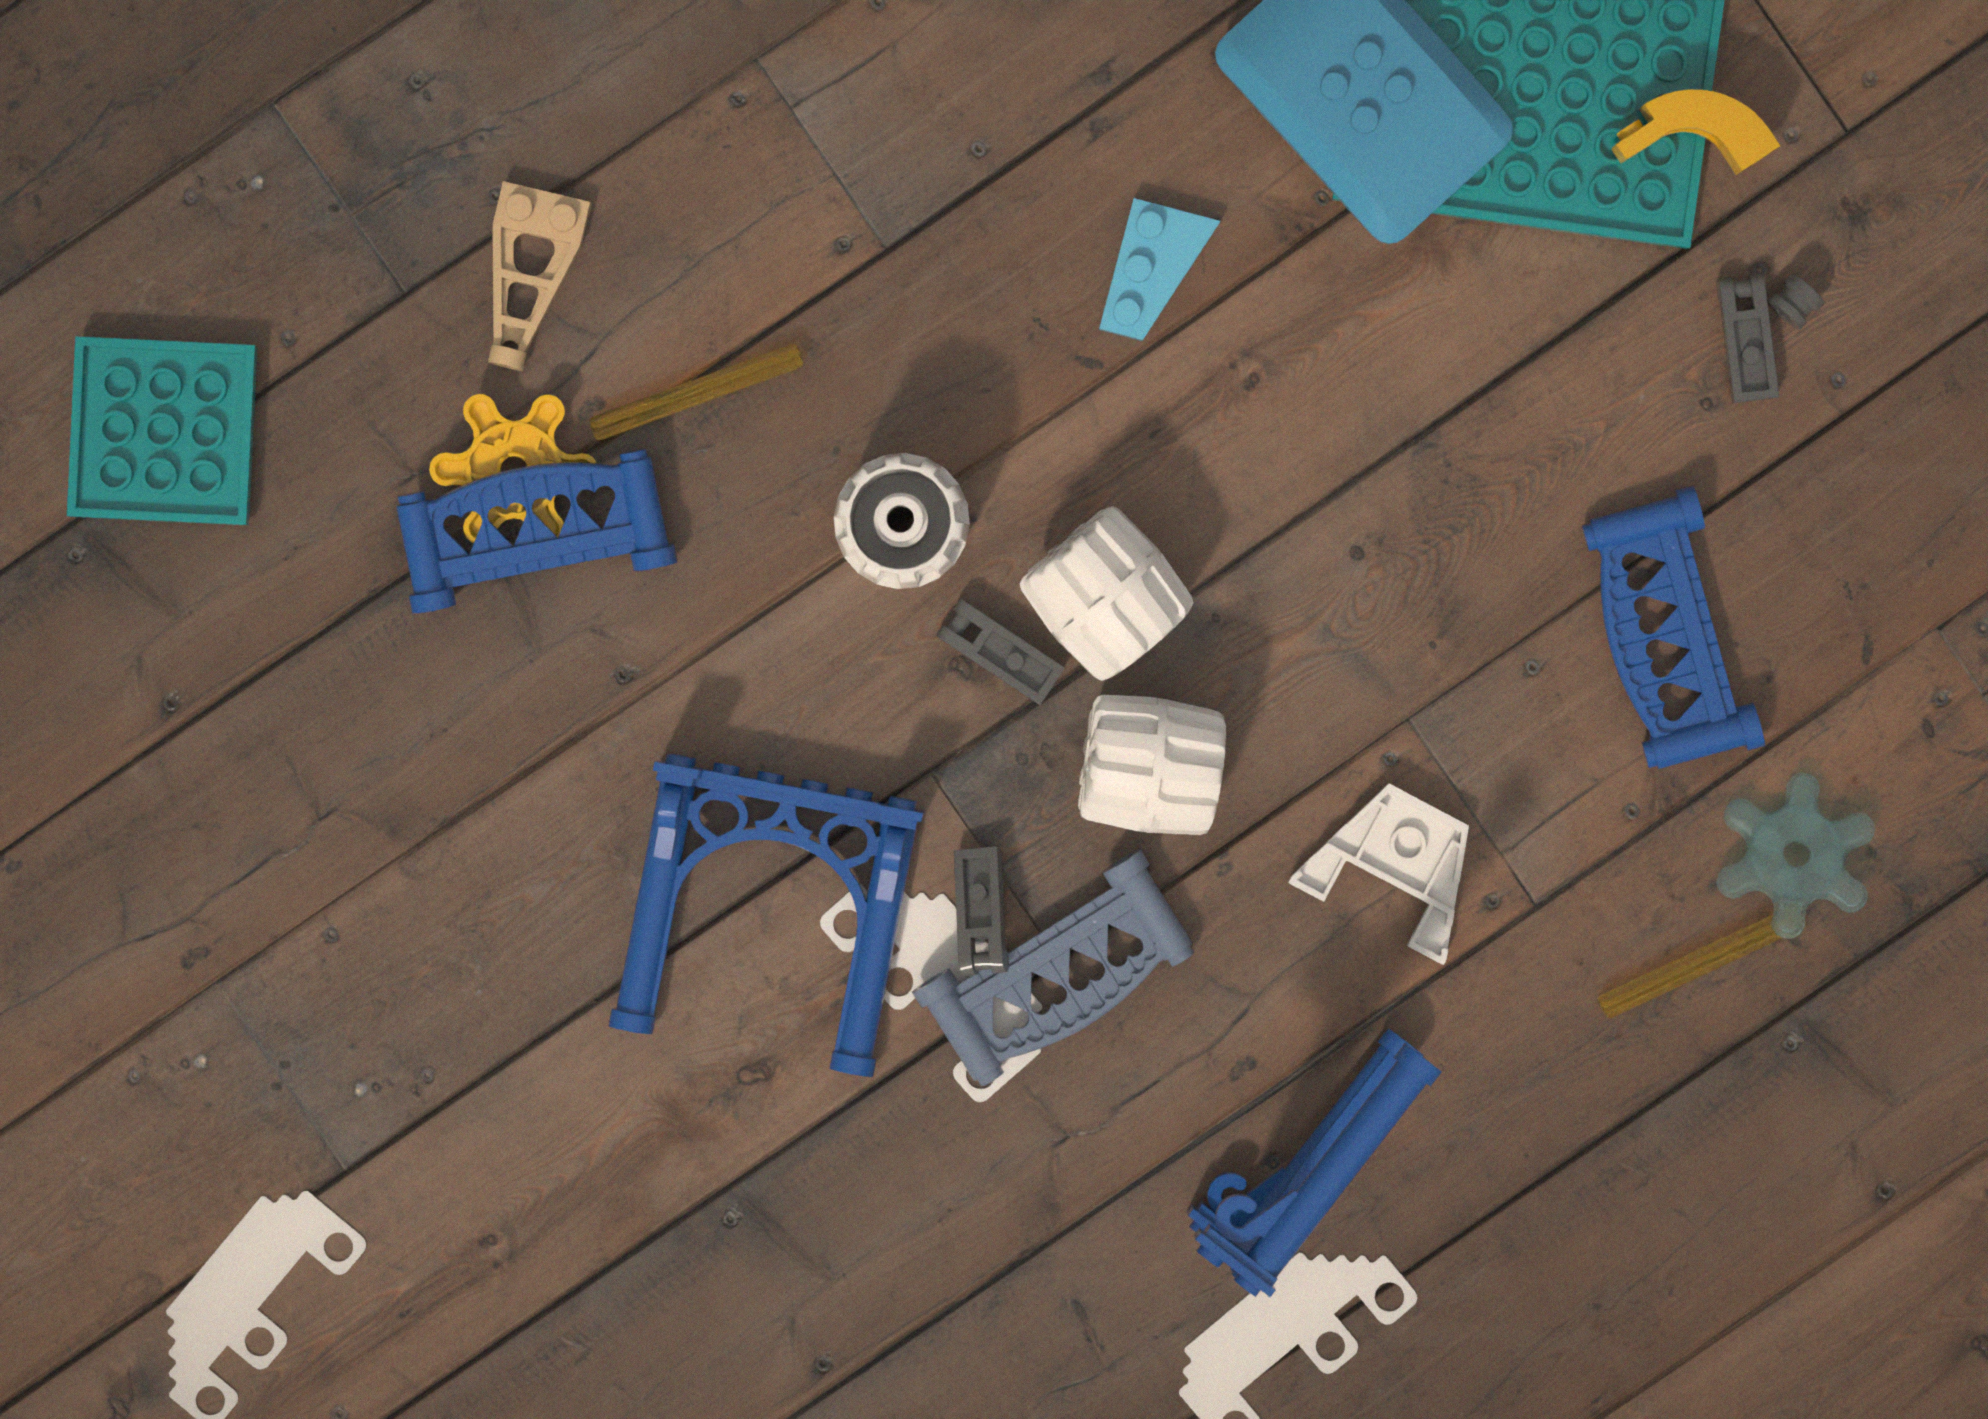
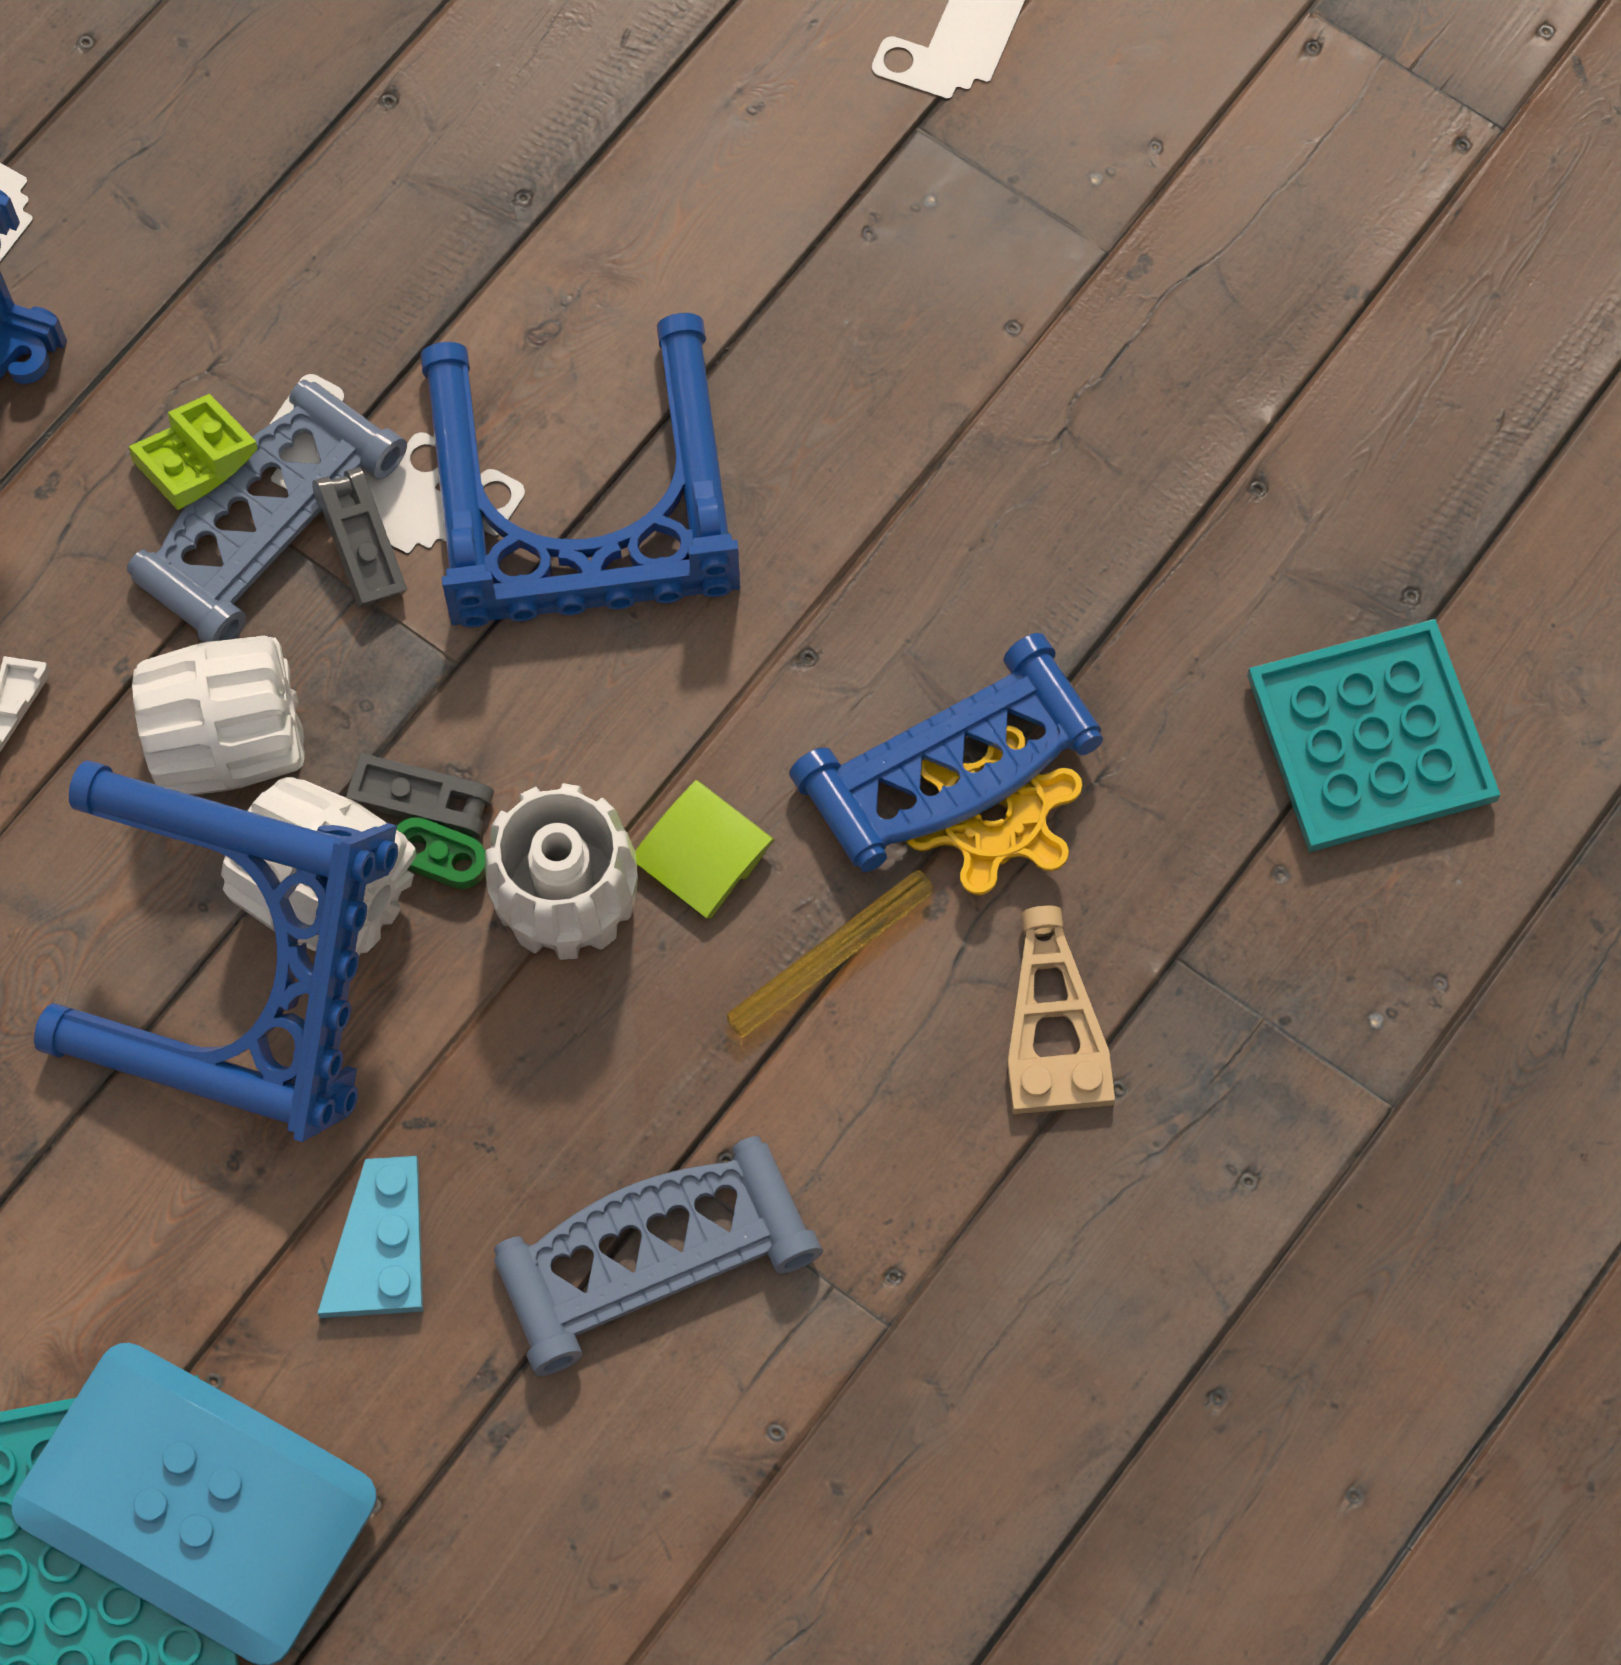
camera: 160 degrees right, 20 degrees down
none -> blue arch [34,760,398,1142]
none -> lime slope [129,393,258,510]
none -> green plate [397,818,486,889]
none -> sand blue piece [494,1136,823,1376]
none -> lime slope [635,780,775,919]

